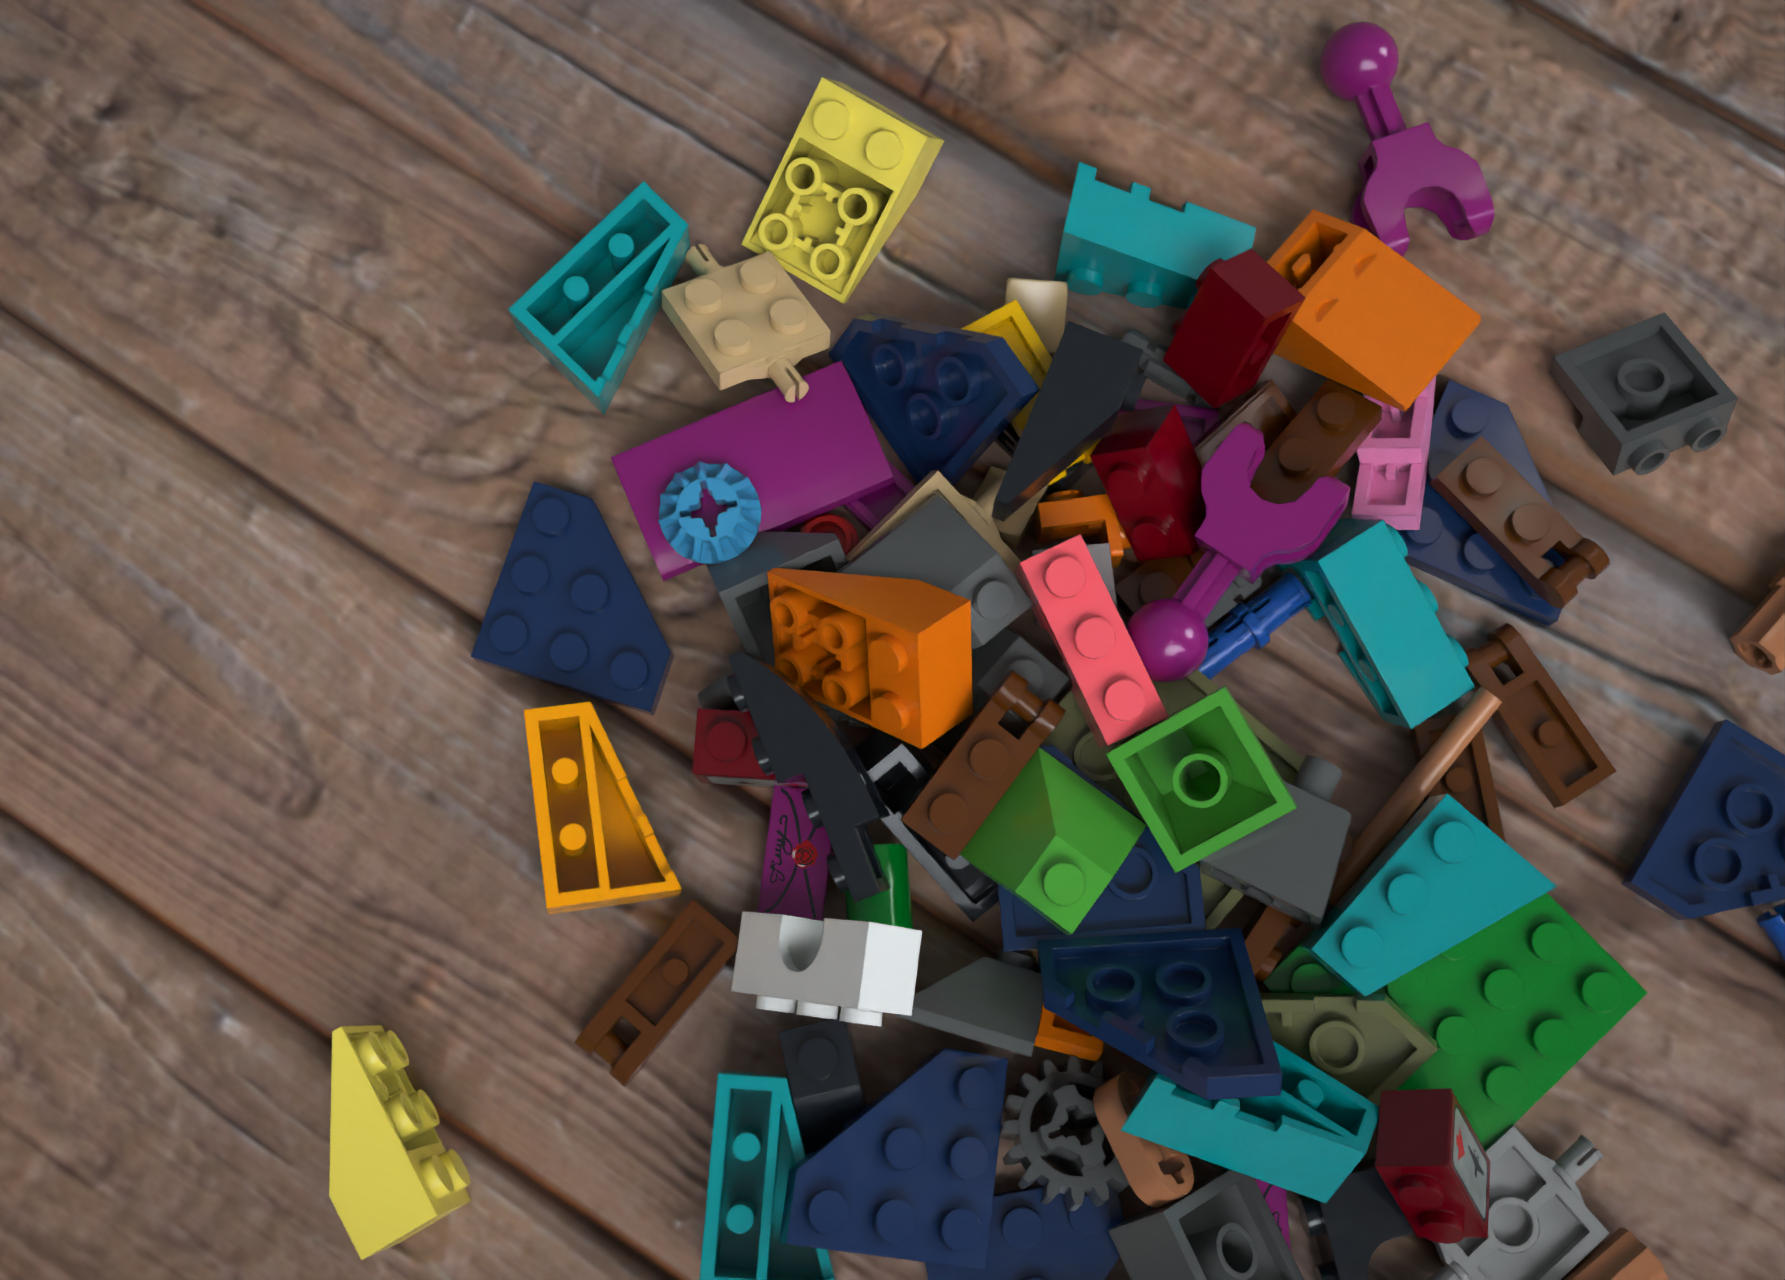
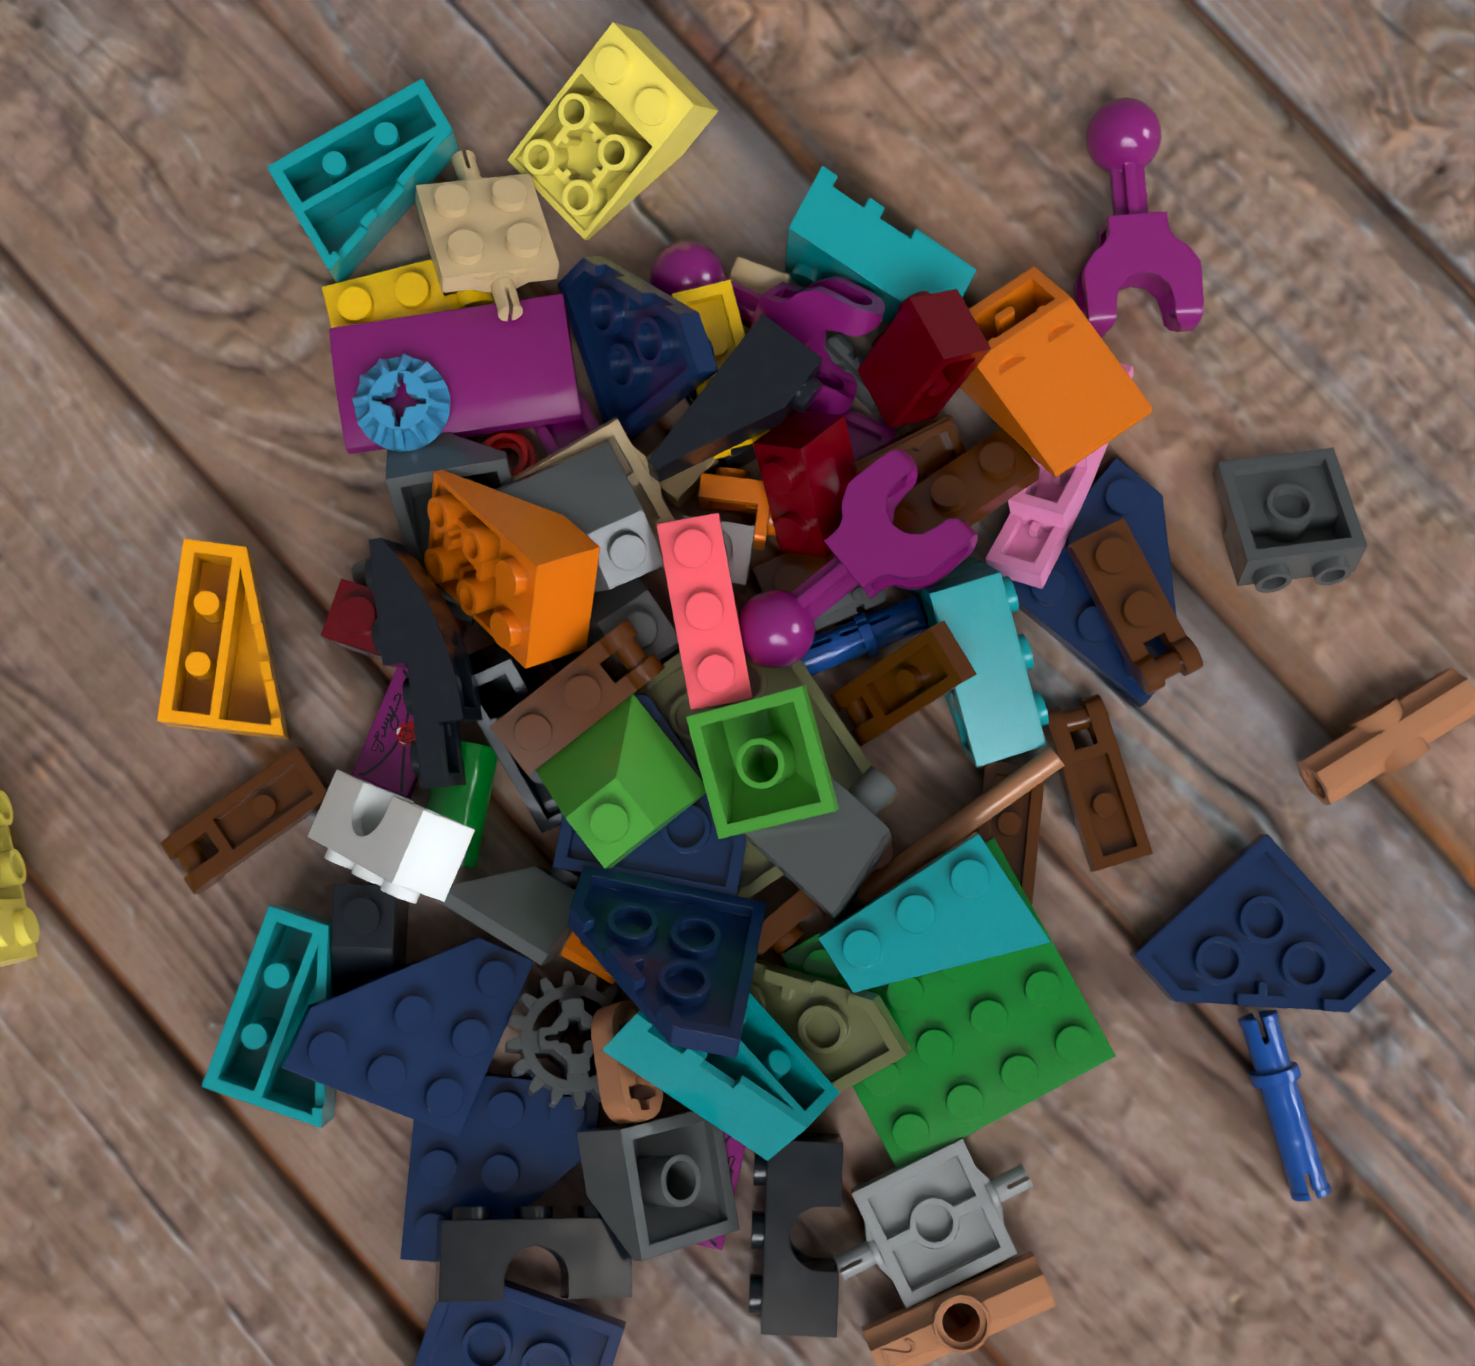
camera: 10 degrees right, 5 degrees up
dark blue plate [471,481,674,716] -> none
dark red brick [1375,1088,1490,1244] -> none
none -> yellow plate [322,259,494,328]
none -> magenta piece [650,241,885,415]
none -> reddish brown plate [830,621,977,747]

